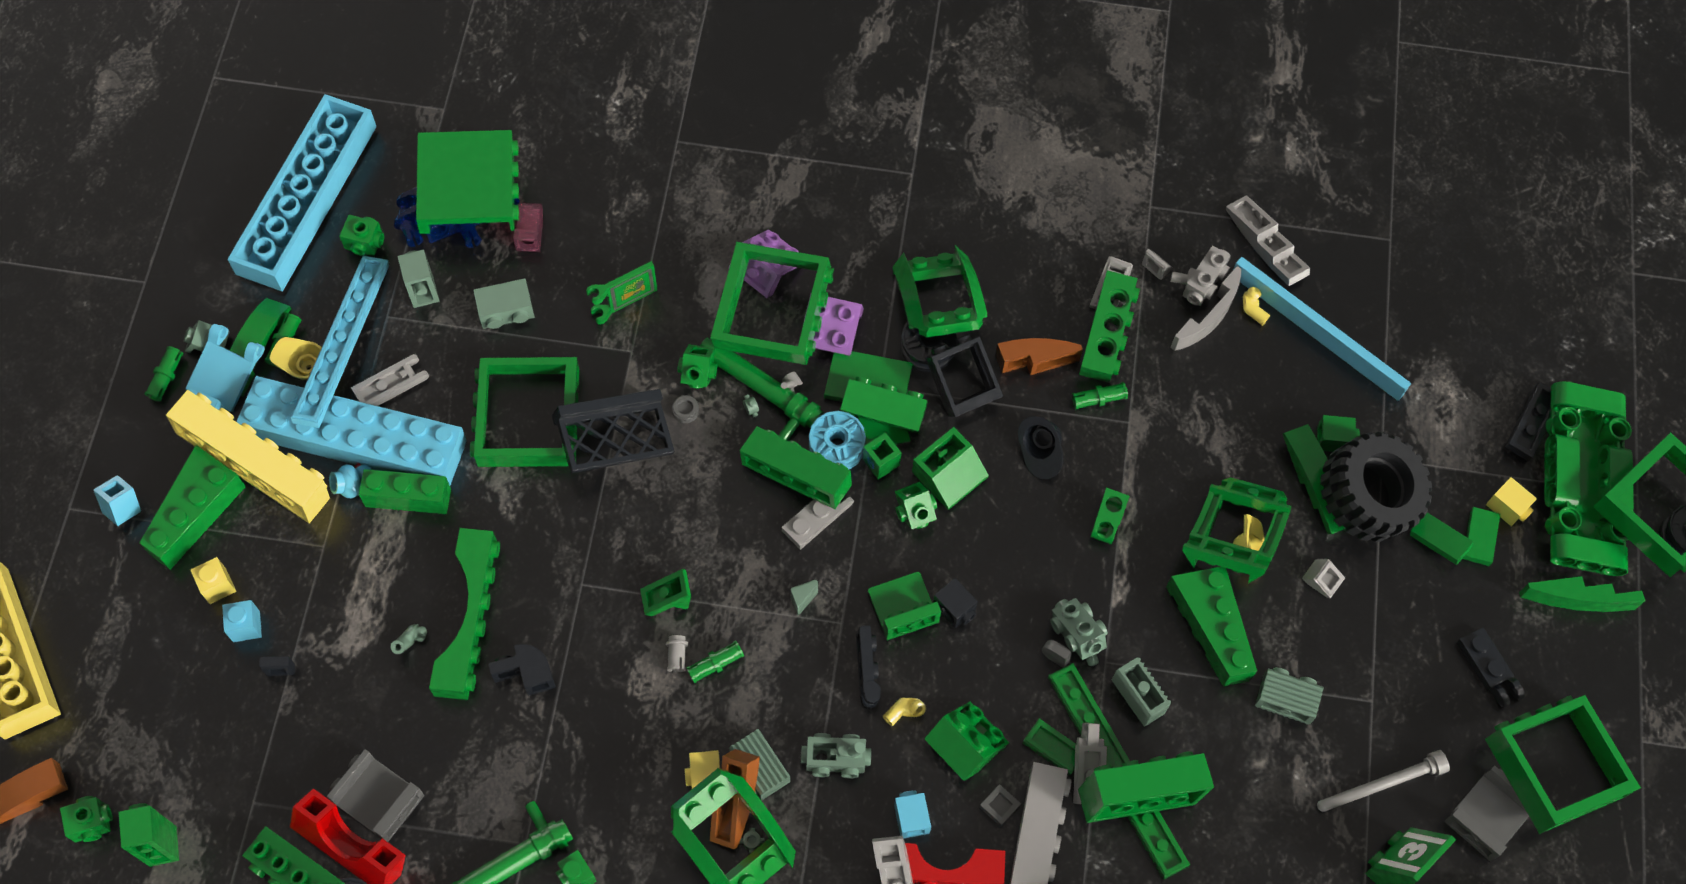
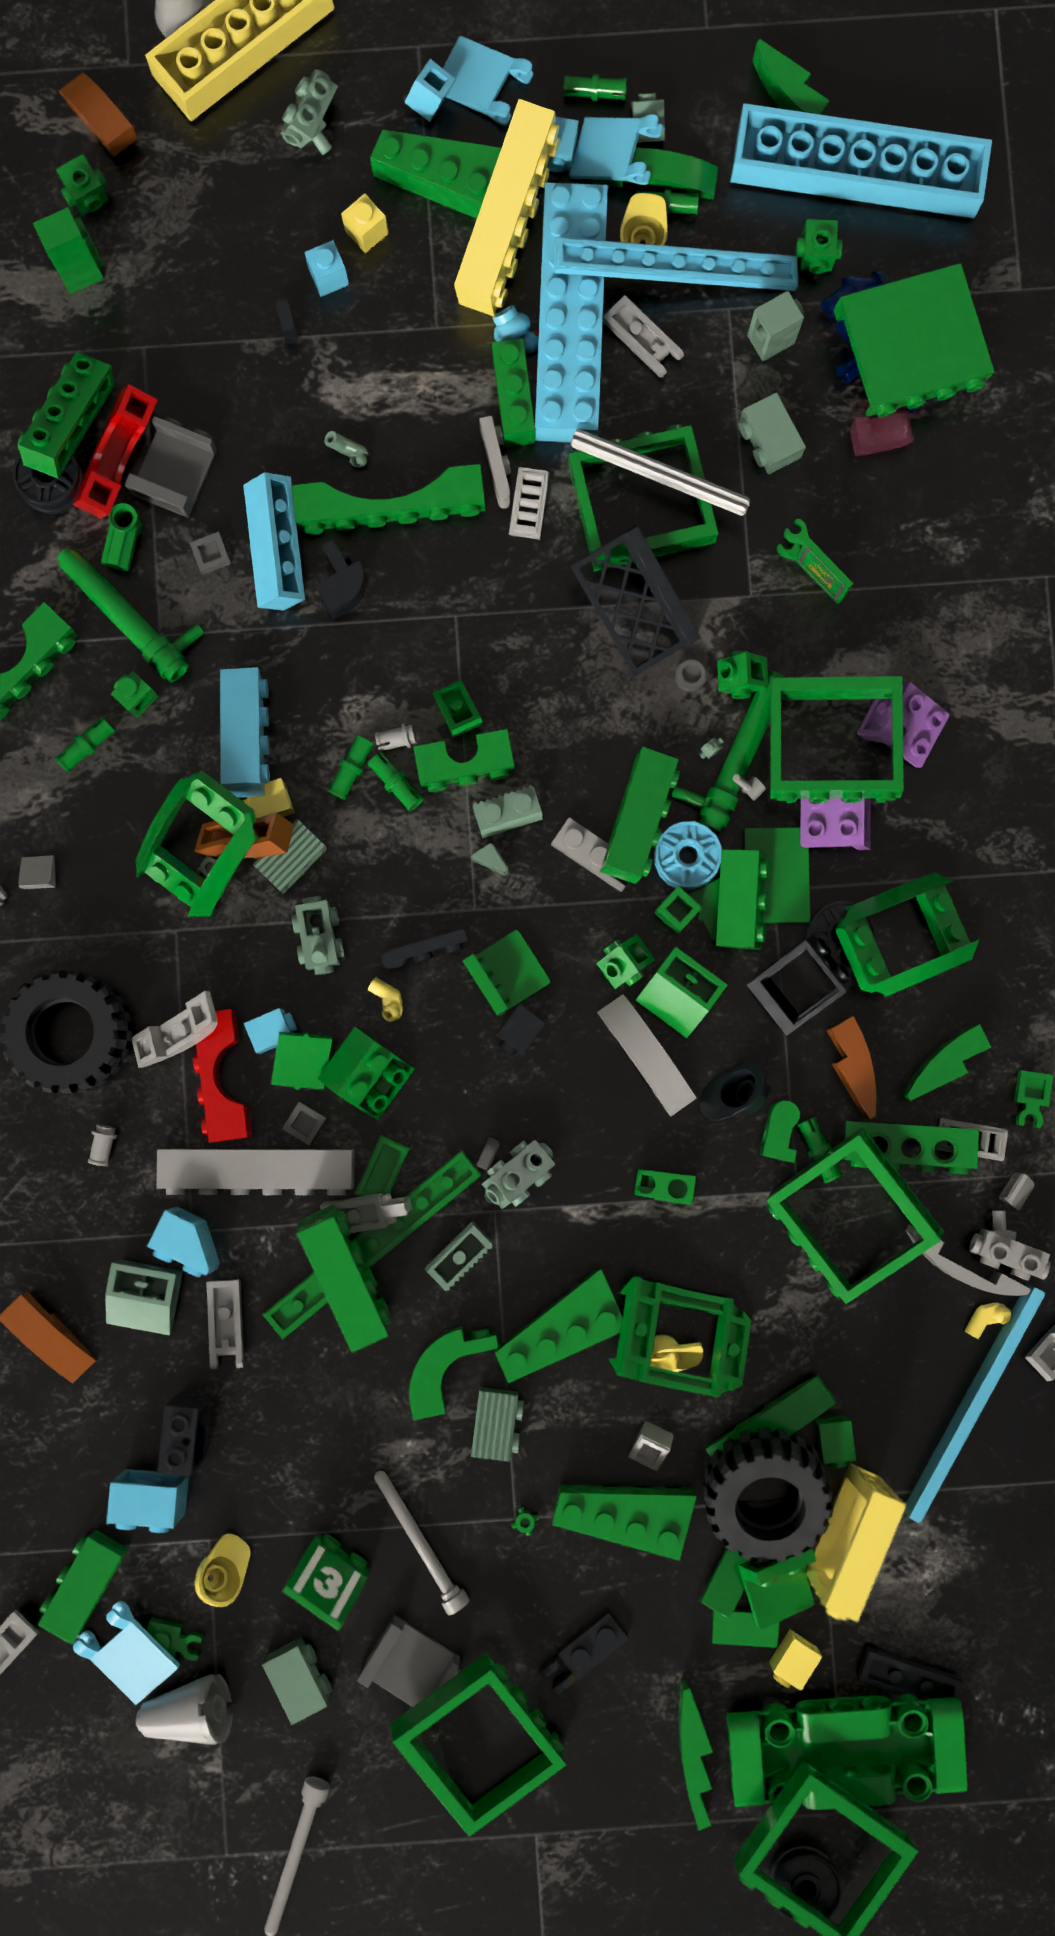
camera: 80 degrees right, 20 degrees up
none -> green piece [101,503,143,571]
none -> dark grey tile [189,532,231,575]
none -> medium azure brick [220,667,270,798]
none -> medium azure brick [243,472,305,610]
none -> green piece [271,1031,332,1090]
none -> sand green brick [280,69,338,155]
none -> green pin [327,735,375,800]
none -> green arch [409,1325,499,1421]
none -> green arch [413,729,514,792]
none -> medium azure flag [443,36,533,126]
none -> sand green brick [473,785,543,839]
none -> light grey hinge [480,416,511,508]
none -> light grey slope [509,467,549,540]
none -> green piece [511,1507,539,1536]
none -> green wedge [552,1484,697,1561]
none -> axle [571,429,750,516]
none -> light grey slope [597,994,696,1117]
none -> green bracket [738,1546,816,1629]
none -> green slope [753,39,830,115]
none -> green leg [759,1101,800,1163]
none -> green window [766,1127,944,1304]
none -> light yellow window [805,1463,906,1622]
none -> green slope [901,1024,991,1101]
none -> green plate [1014,1070,1053,1128]

